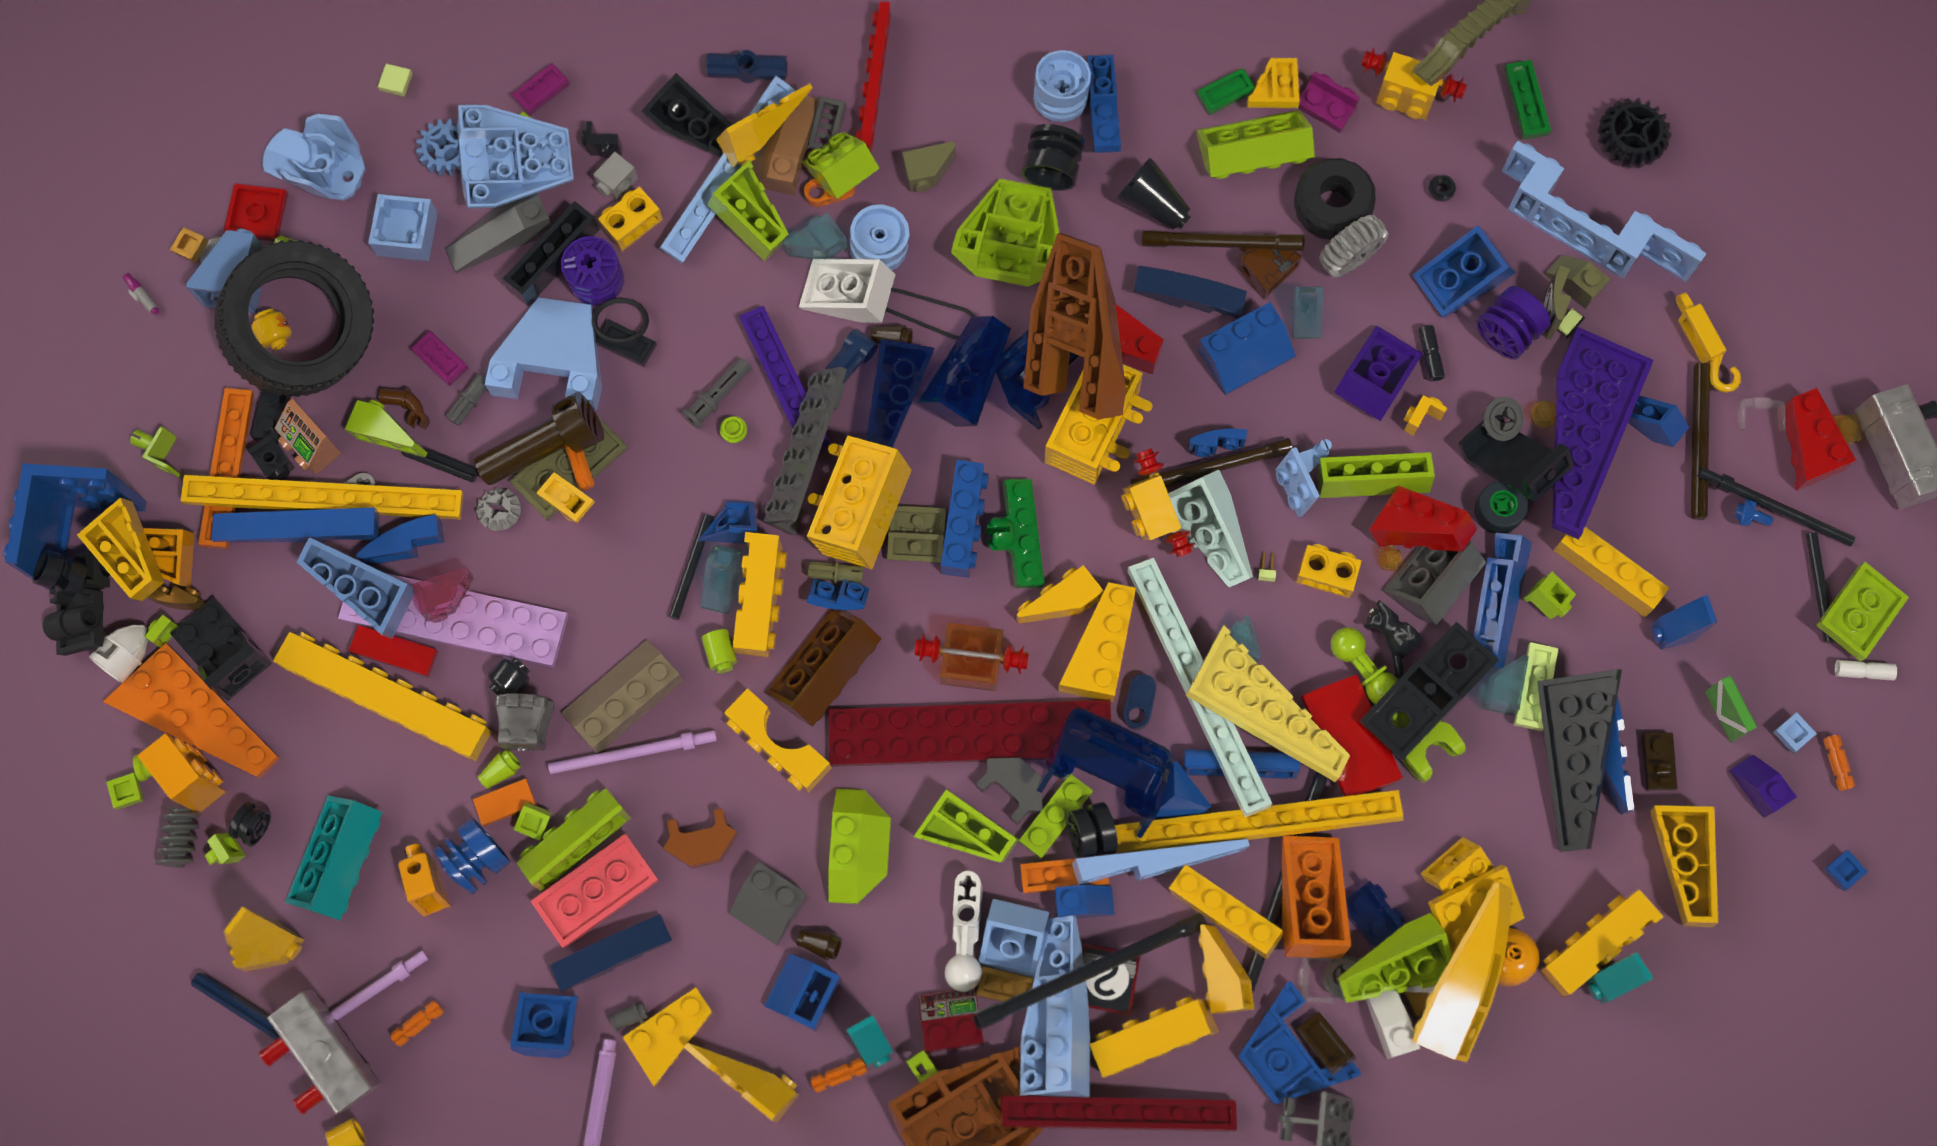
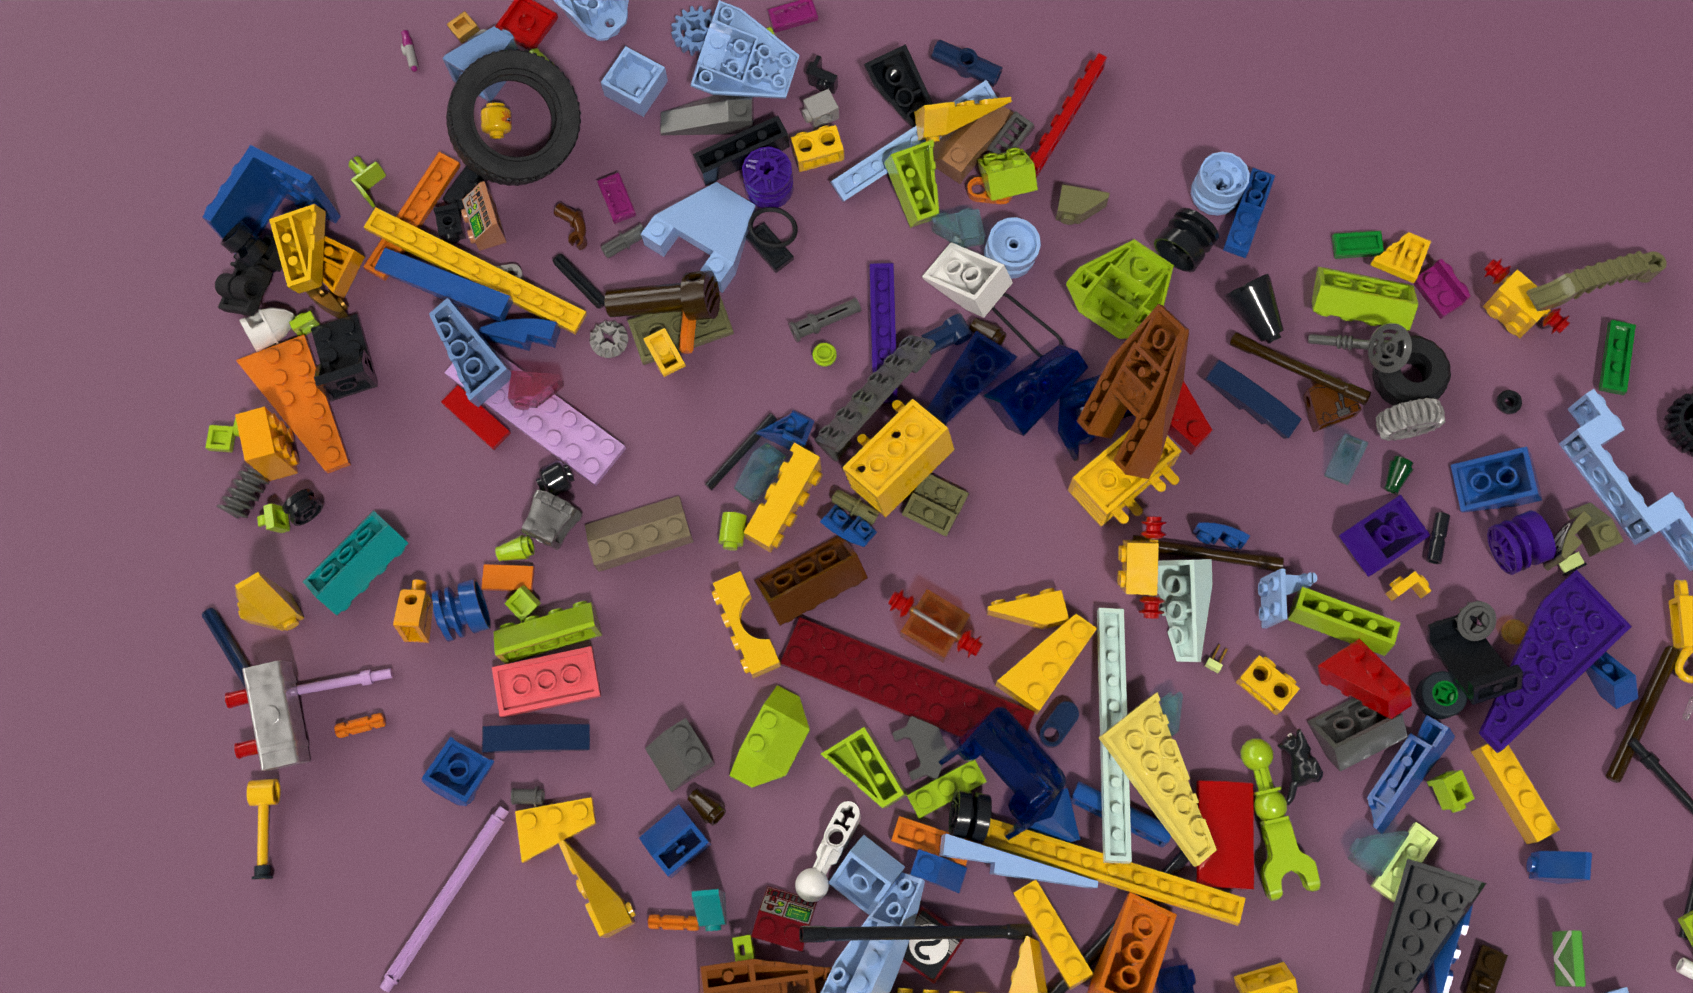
camera: 25 degrees right, 0 degrees up
yellow brick [273,632,492,762] -> none
lime slope [344,400,427,457] -> none
lavender bar [548,730,717,774] -> none
dark orange piece [663,808,738,869] -> none
blue brick [941,460,989,578] -> none
pearl gold plate [977,967,1035,1008] -> none
green plate [986,479,1045,589] -> none
blue slope [1198,302,1296,395] -> none
black bracket [1360,622,1499,761] -> none
clear yellow plate [1379,544,1402,571] -> none
blue plate [1734,499,1773,526] -> none
none -> dark grey dish [1308,323,1412,373]
none -> dark green cone [1384,456,1414,494]

